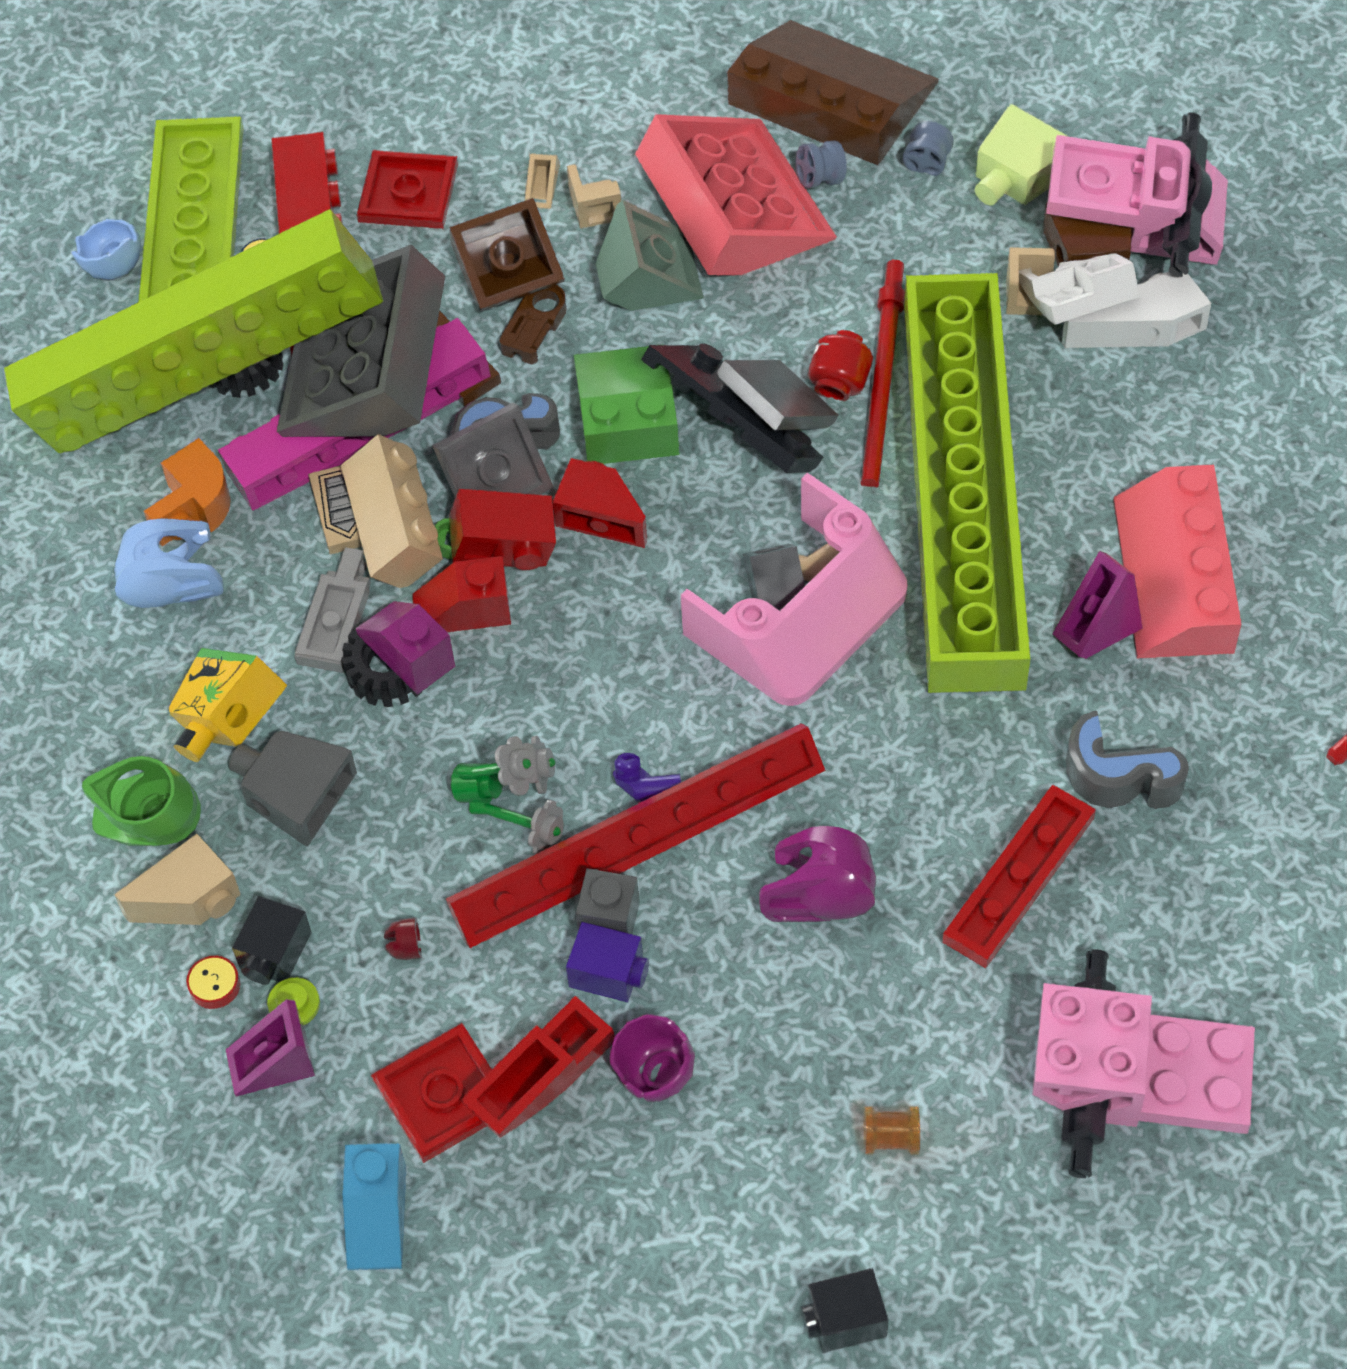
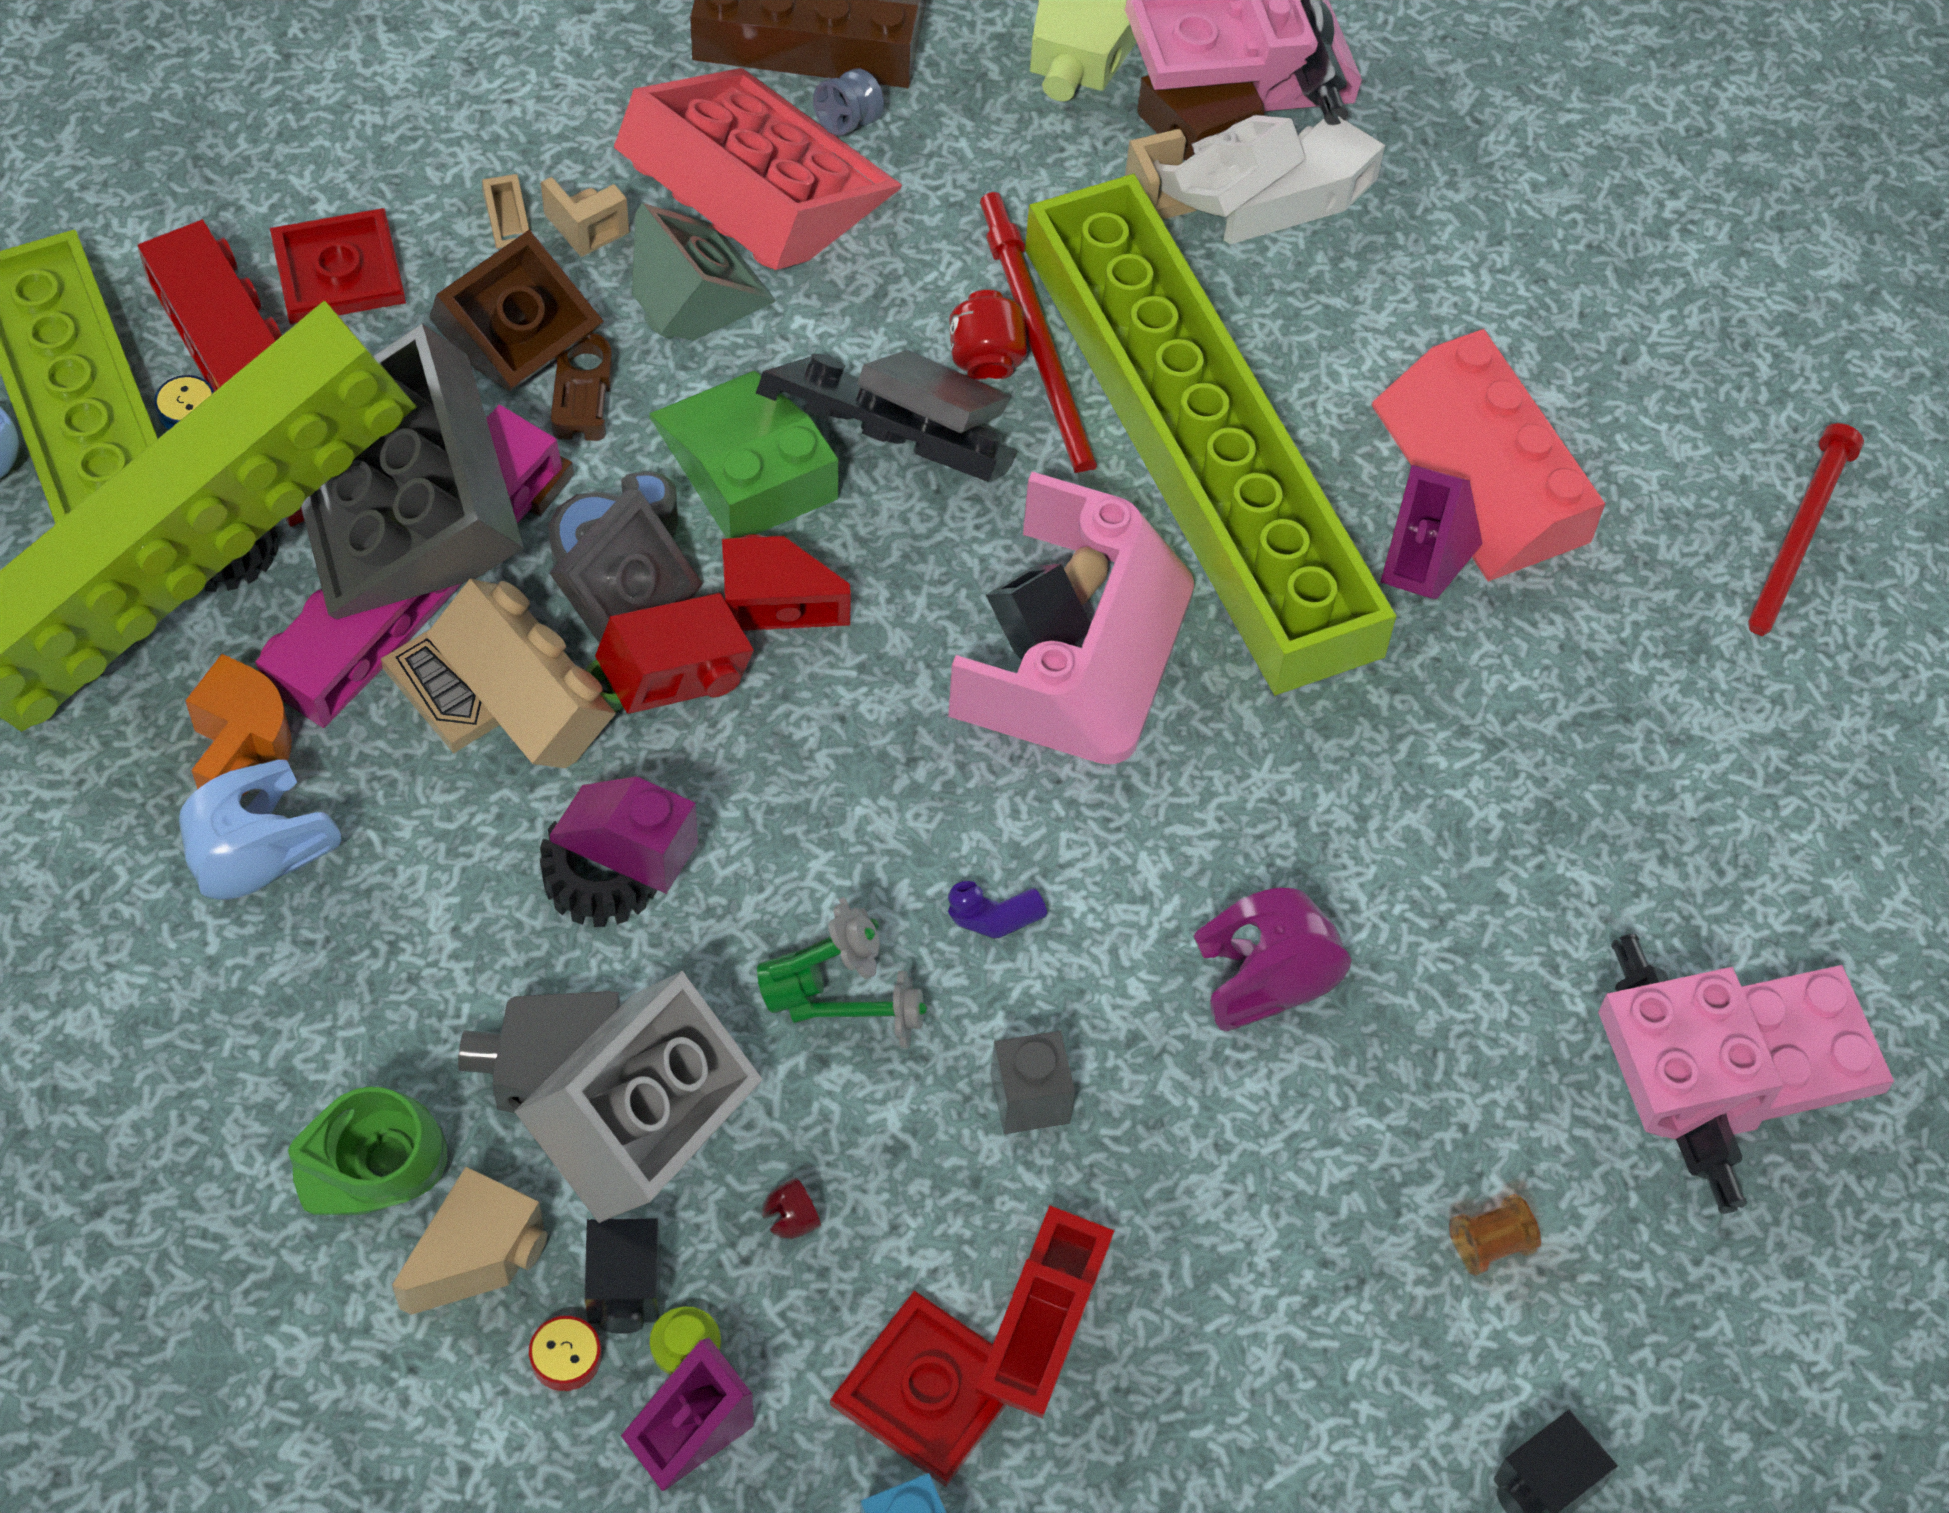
camera: 30 degrees left, 0 degrees up
yellow torso [169,648,287,762] -> none
light grey hinge [294,547,371,673] -> none
red slope [412,556,512,632] -> none
red plate [445,723,826,948] -> none
dark purple brick [566,922,649,1003] -> none
magenta hair [609,1014,695,1102] -> none
sand blue wheel [903,121,954,176] -> none
red plate [942,784,1096,969] -> none
dark grey animal [1066,710,1189,809] -> none
none -> light grey brick [514,971,763,1223]

